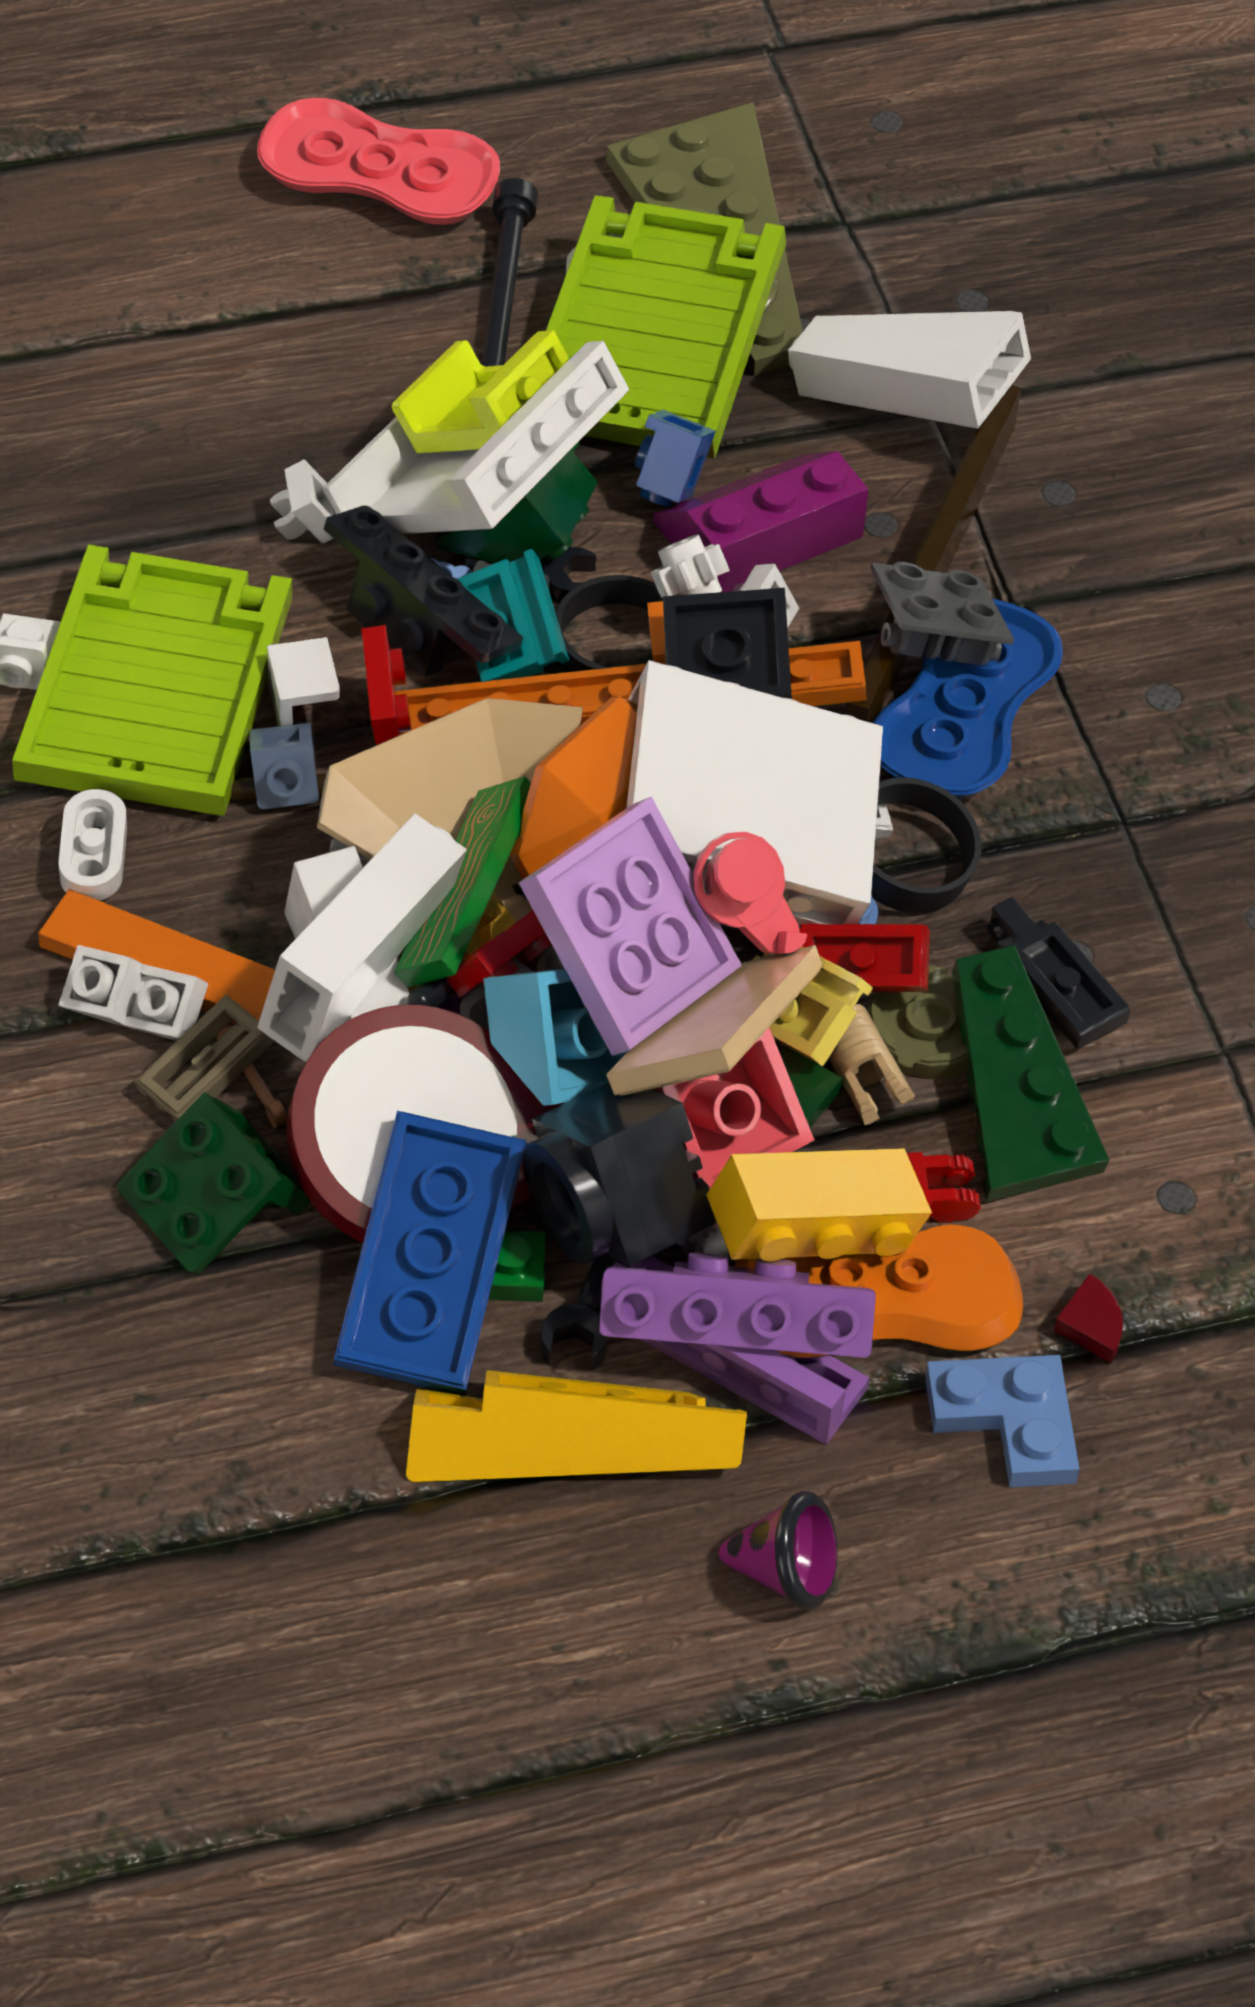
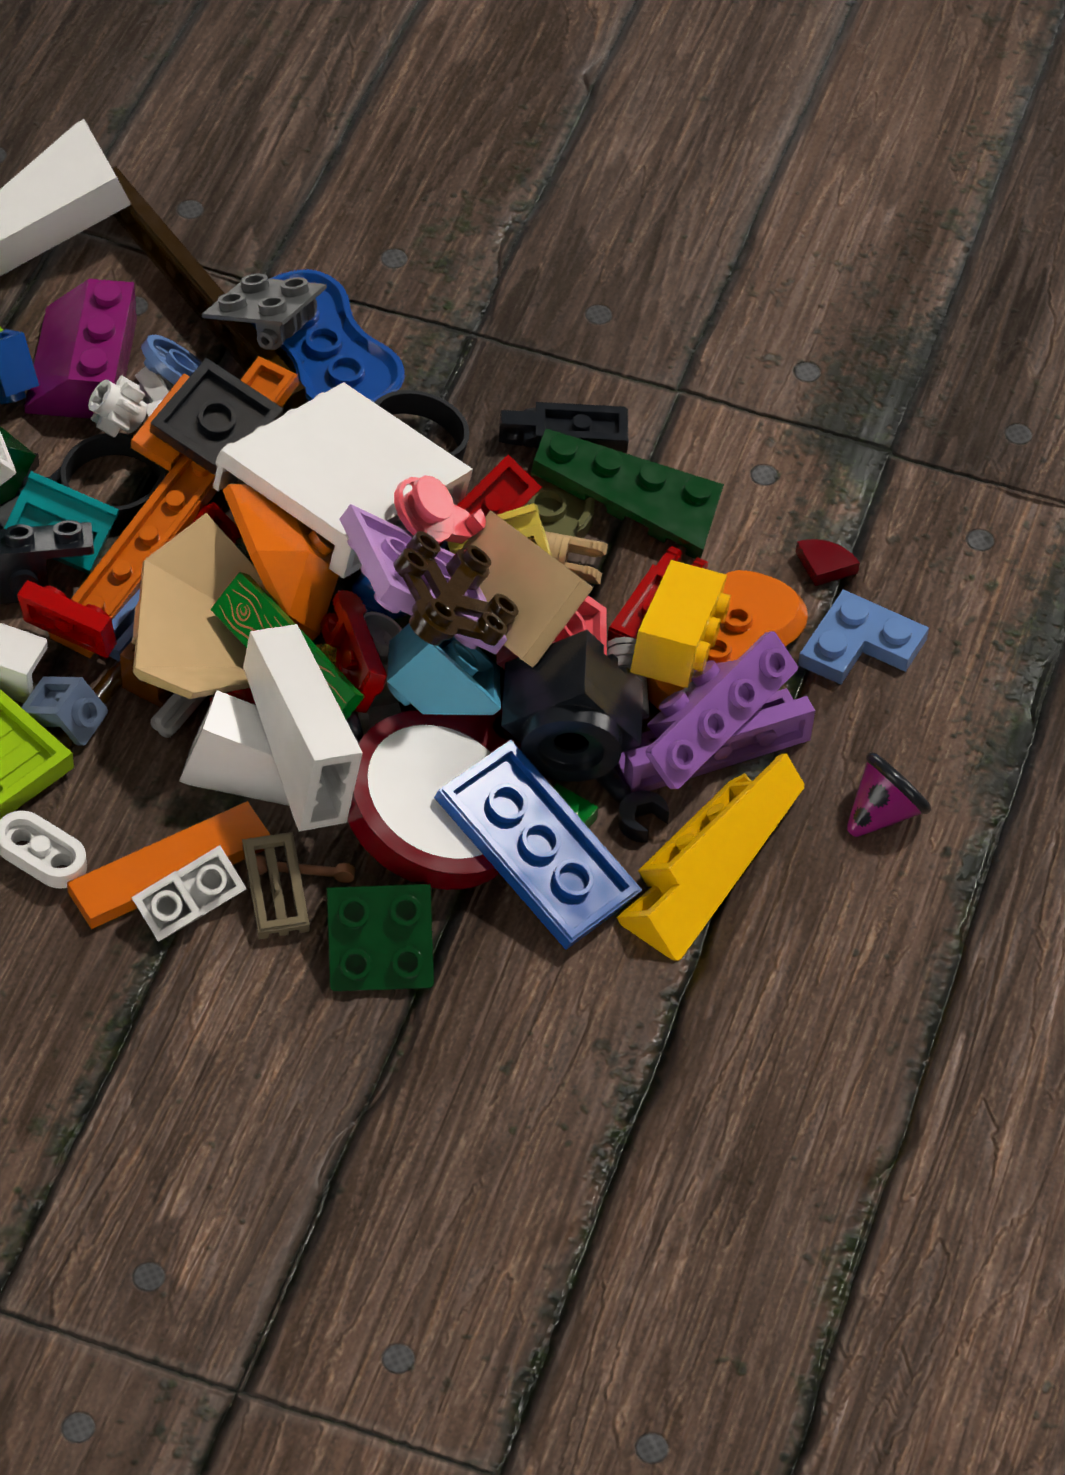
camera: 55 degrees left, 0 degrees up
none -> medium blue wheel [141,334,202,386]
none -> dark brown plant [393,531,519,646]

